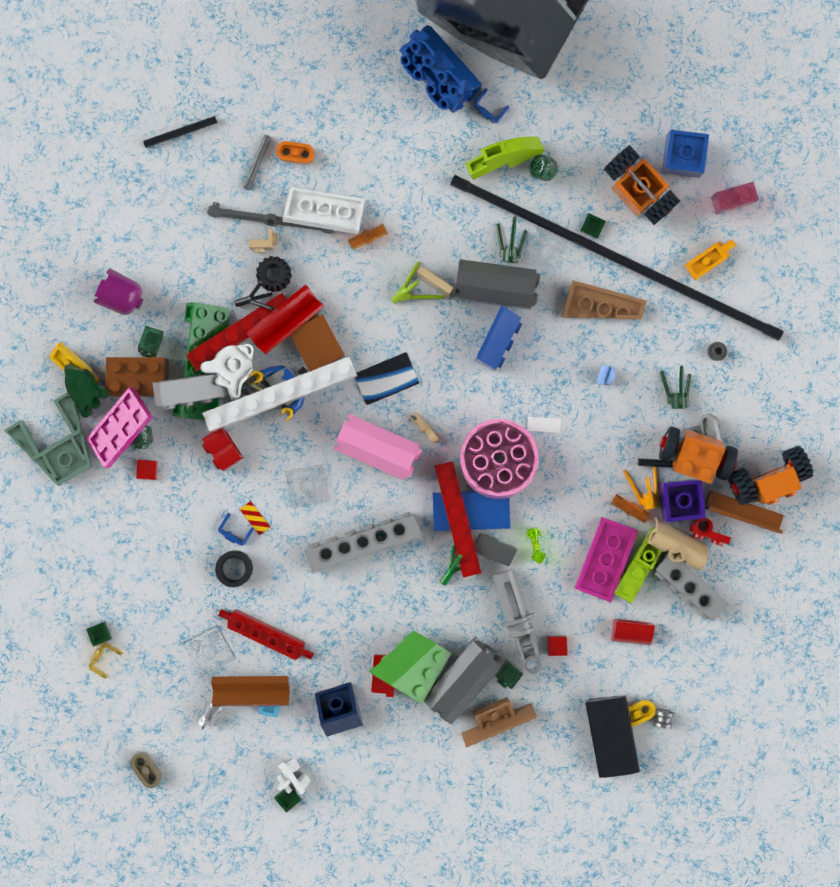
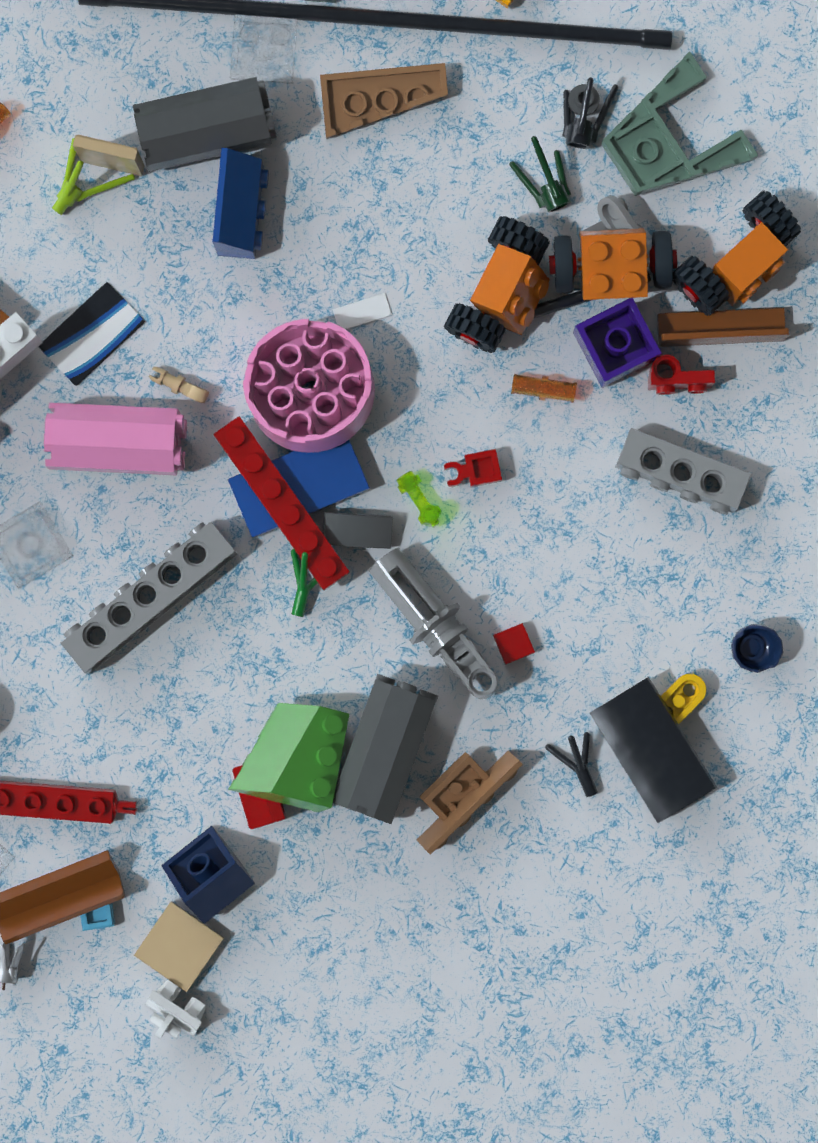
camera: 20 degrees left, 5 degrees down
dark green tile [274,784,301,813] -> none
clear green brick [495,658,523,689] -> none
dark green plant [496,217,527,263] -> none
dark pink plate [574,517,638,602] -> none
light blue plate [597,364,616,385] -> none
red brick [611,618,655,645] -> none
lime slope [614,527,662,604] -> none
light orange plant [623,467,660,510] -> none
tan panel [648,517,708,570] -> none
flat silver wheel [653,709,675,729] -> none
none -> tan tile [134,901,224,992]
none -> brick [443,216,550,353]
none -> red plate [444,449,502,488]
none -> black plant [545,732,598,797]
none -> black plant [562,77,618,149]
none -> sand green wing [601,52,758,196]
none -> dark blue hair [731,624,784,673]

